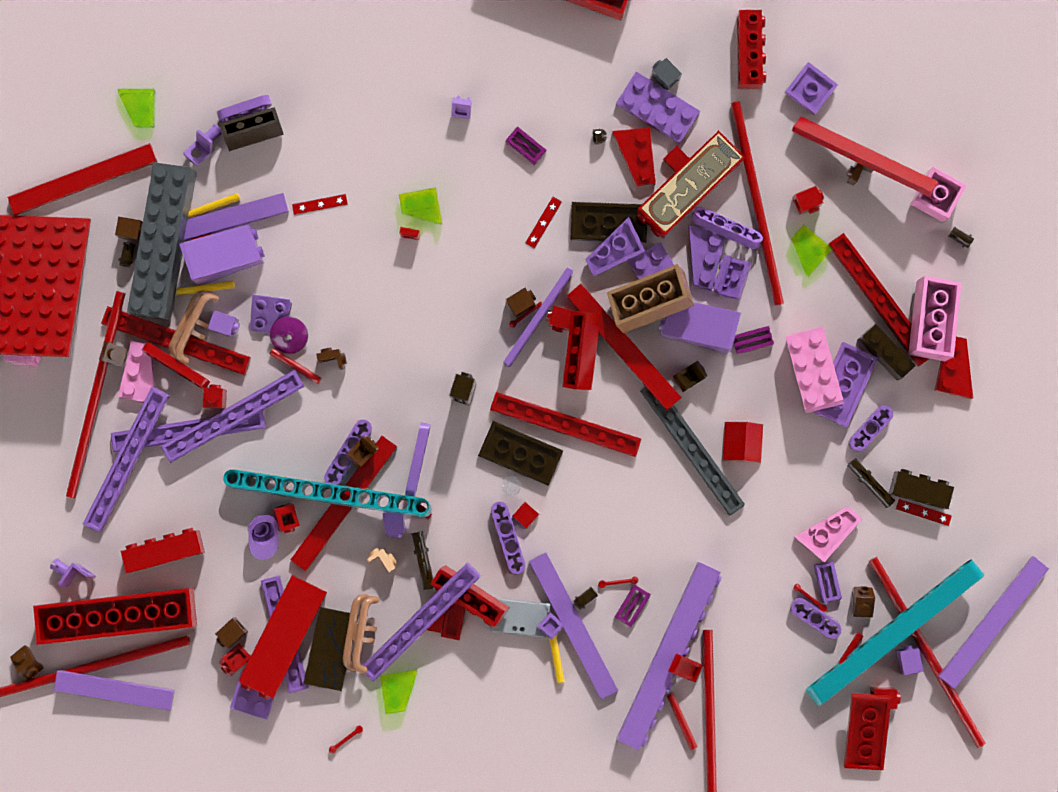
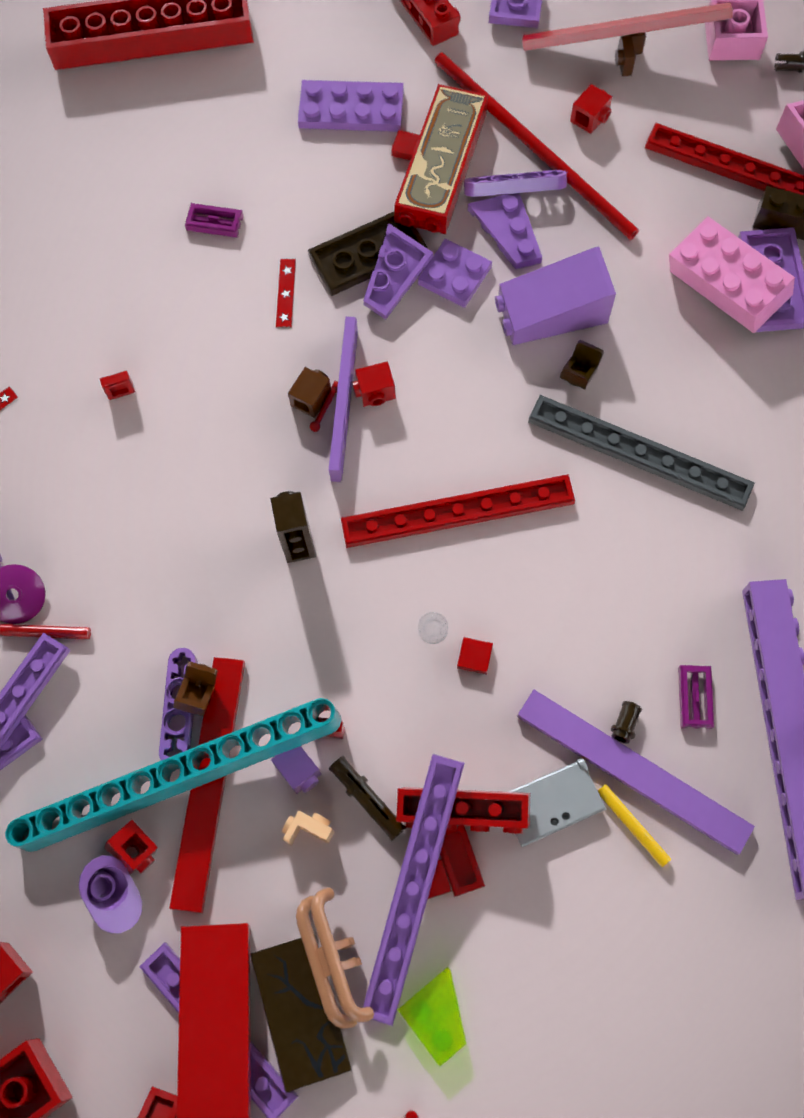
camera: 25 degrees left, 15 degrees down
reddish brown brick [215,617,248,648] -> none
reddish brown bracket [316,348,347,370] -> none
clear neon green wing [398,187,443,225] -> none
medium lavender beam [405,422,431,497] -> none
medium lavender tile [451,96,472,119] -> none
dark brown tile [478,421,564,486] -> none
medium lavender beam [491,502,525,574] -> none
medium lavender tile [537,612,564,640] -> none
red brick [562,311,601,390] -> none
red tile [566,284,682,410] -> none
dark brown hinge [592,129,607,145] -> none
red hinge [598,576,639,588] -> none
medium nougat brick [607,264,695,333] -> none
red wing [612,127,656,186] -> none
dark grey brick [651,58,682,91] -> none
medium lavender bracket [713,255,751,300] -> none
red slope [722,422,763,463] -> none
magenta tile [733,326,774,355] -> none
clear neon green wing [791,224,833,277] -> none

